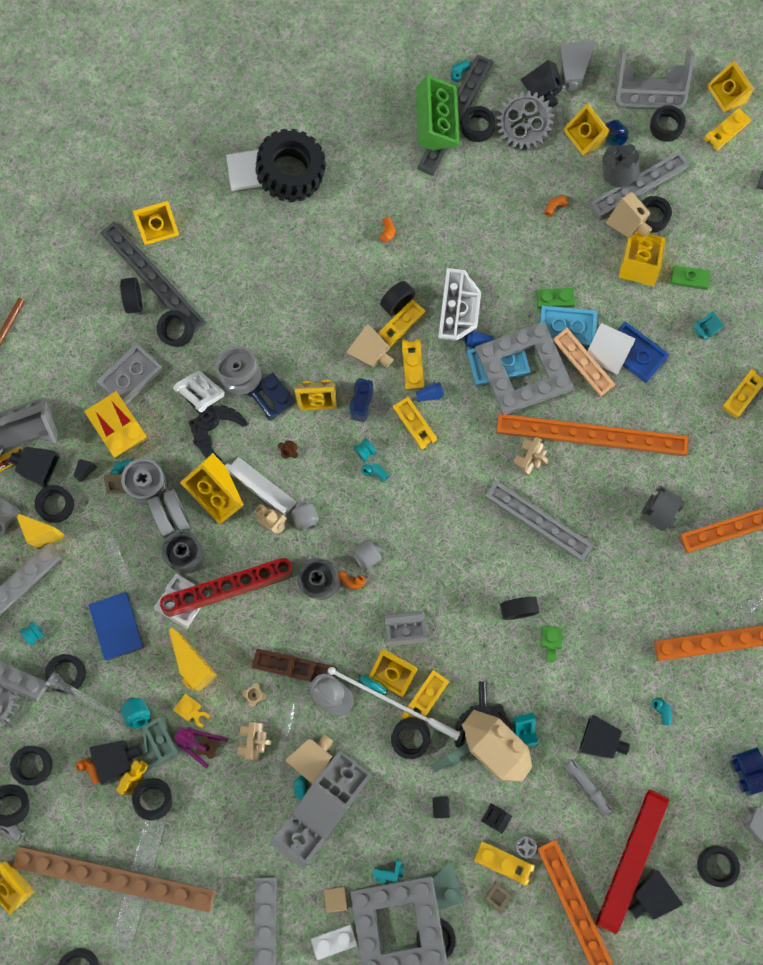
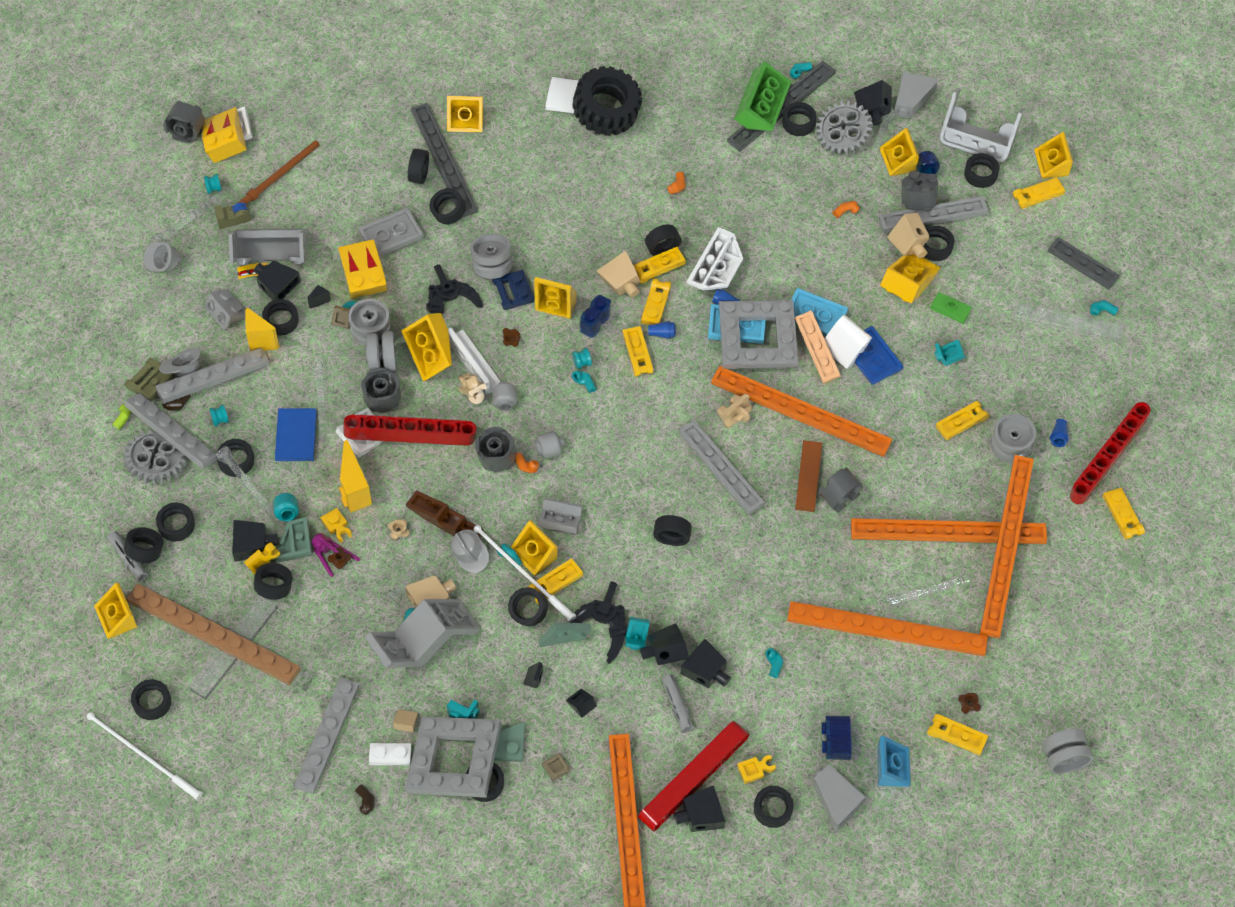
camera: 15 degrees right, 15 degrees down
orange arm [76,758,100,784] -> none
white plate [173,370,225,412] -> none
tan hips [237,722,271,761] -> none
tan wedge [462,710,532,782] -> none
yellow plate [473,841,535,886] -> none
light grey wheel [515,836,537,858] -> none
bright green plate [536,288,575,309] -> none
bright green plate [541,626,563,663] -> none
none -> black torso [639,623,689,665]
none -> yellow plate [737,755,776,784]
none -> dark orange tile [795,440,822,512]

